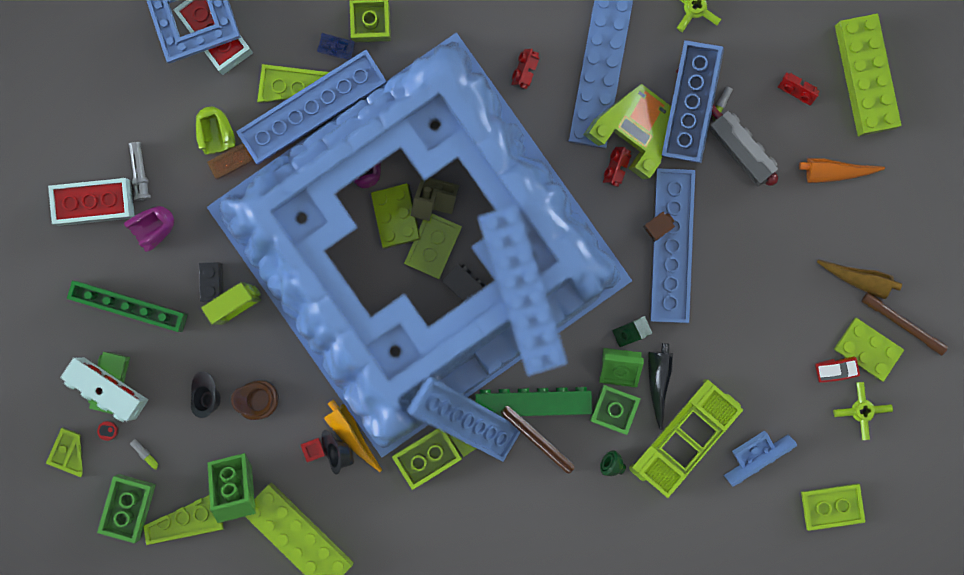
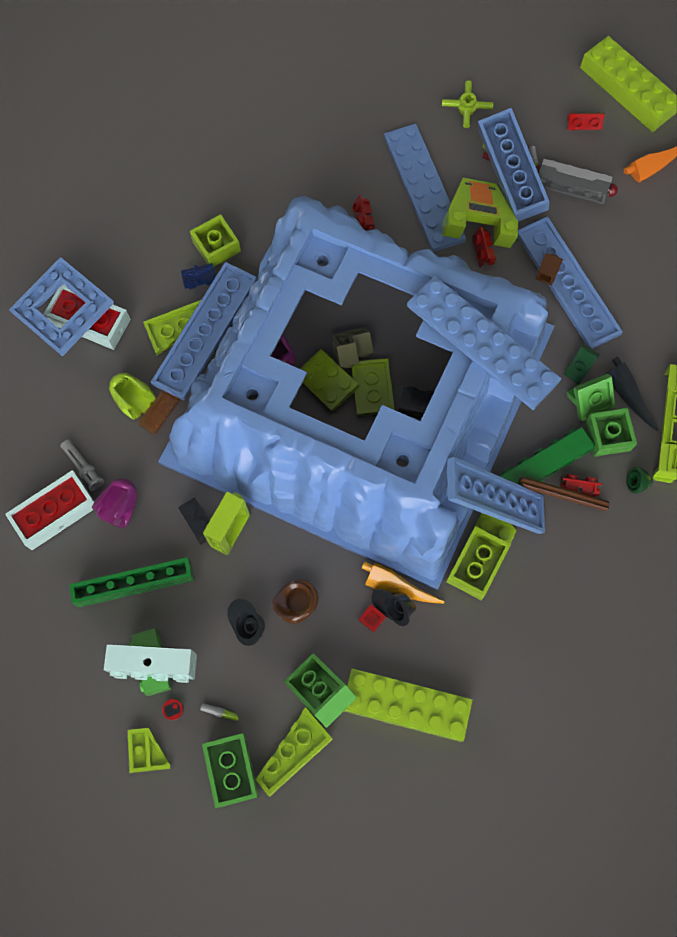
camera: 30 degrees left, 15 degrees down
none -> red hinge [560,474,602,497]

